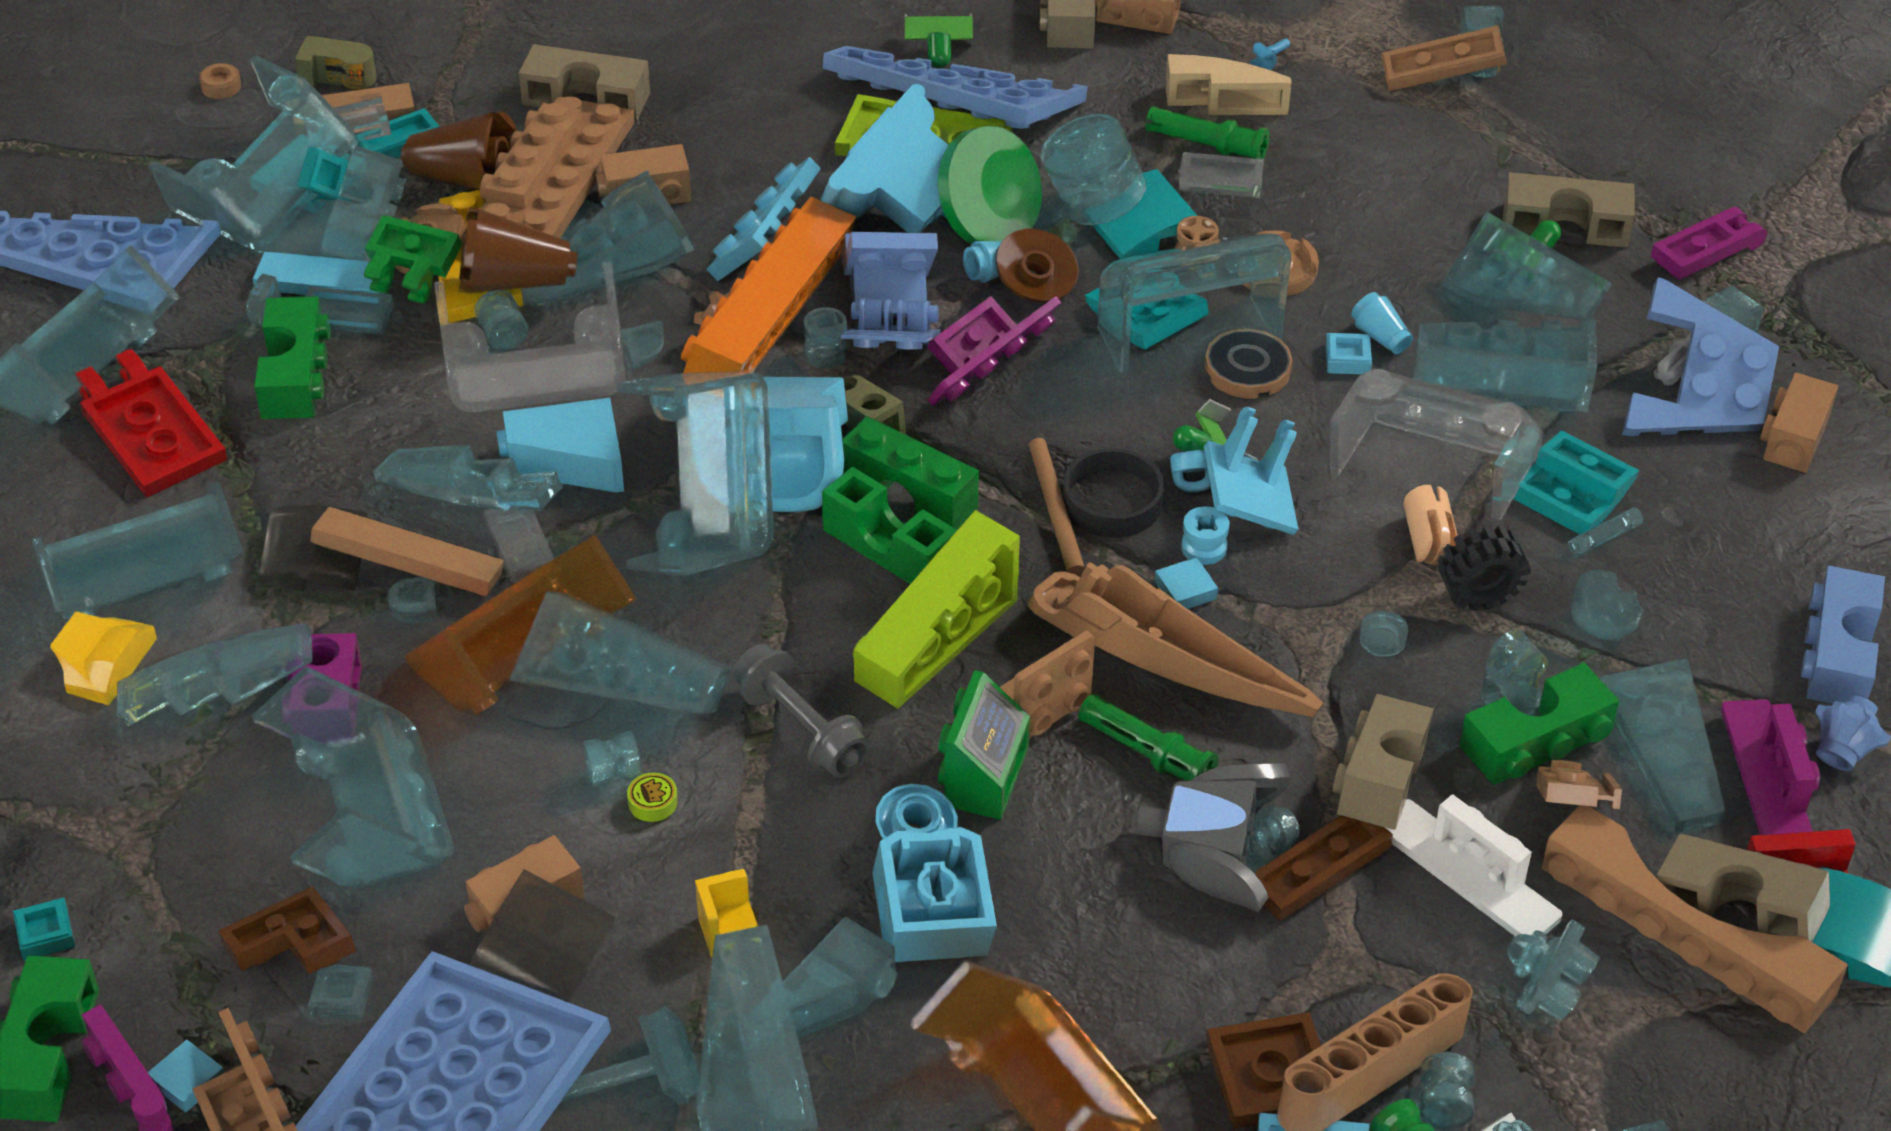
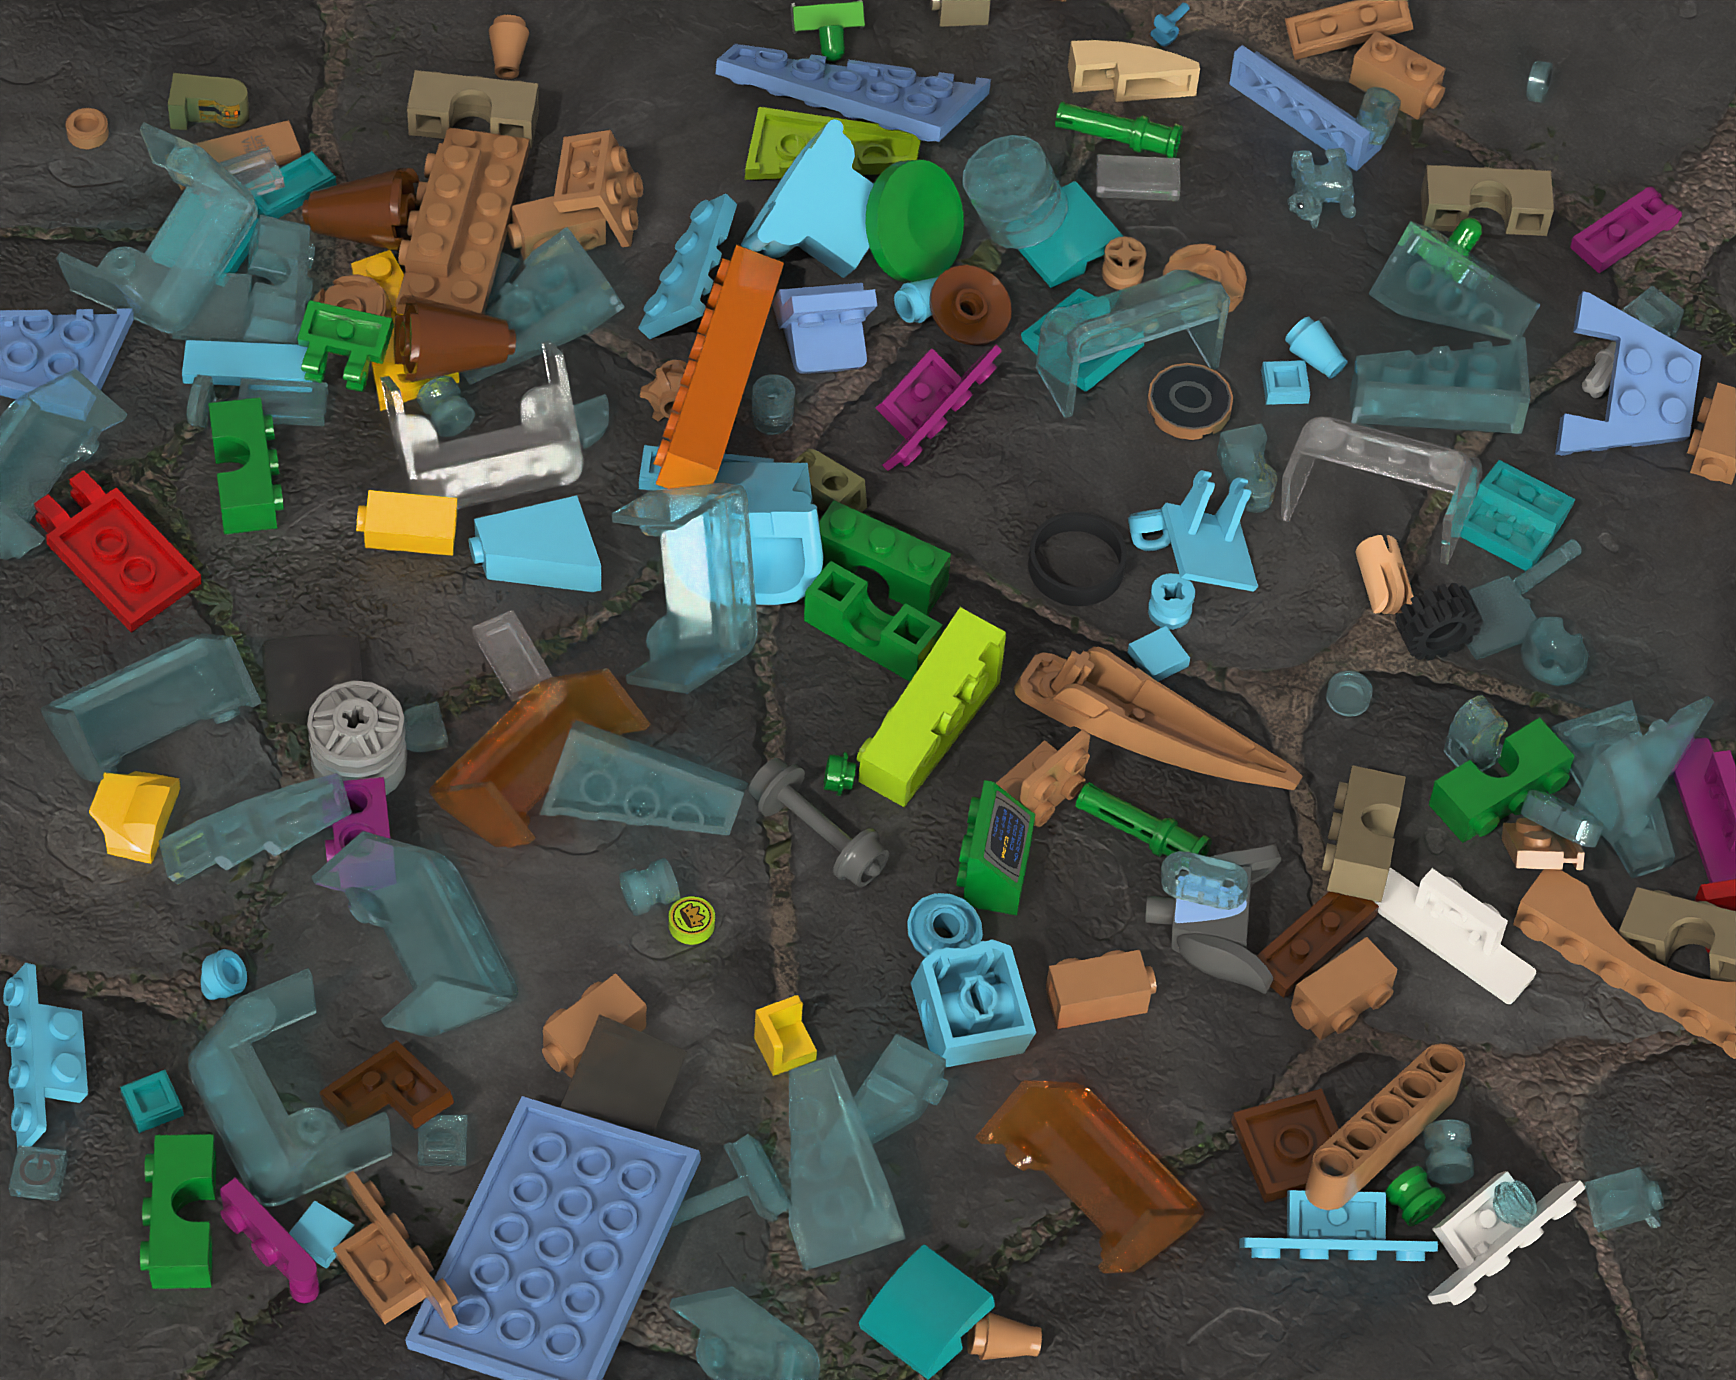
camera: 10 degrees left, 10 degrees up
teal tile [297,147,349,201] -> none
medium nougat tile [310,507,504,596] -> none
clear light blue slope [373,445,563,511] -> none
medium blue hinge [841,298,941,349] -> none
medium nougat bar [1029,438,1085,577] -> none
piece [1172,399,1258,460] -> none
clear light blue plate [1253,805,1299,856] -> none
clear light blue hips [1507,919,1600,1021] -> none
none -> clear light blue windscreen [188,968,392,1206]
none -> medium azure tile [200,949,247,1000]
none -> light grey wheel [307,681,408,795]
none -> yellow brick [356,490,457,556]
none -> medium nougat cone [489,15,530,79]
none -> medium nougat bracket [553,130,643,247]
none -> green plate [823,752,856,796]
none -> medium nougat brick [1046,950,1156,1029]
none -> clear light blue beam [1161,851,1248,910]
none -> clear light blue leg [1217,423,1278,513]
none -> medium blue fence [1229,45,1384,171]
none -> clear light blue animal [1287,148,1356,228]
none -> medium nougat brick [1291,937,1398,1040]
none -> medium nougat brick [1349,31,1445,120]
none -> clear light blue beam [1355,87,1401,145]
none -> clear light blue piece [1466,575,1544,661]
none -> clear light blue beam [1520,790,1605,847]
none -> clear light blue tile [1526,60,1553,103]
none -> clear light blue wedge [1574,696,1714,845]

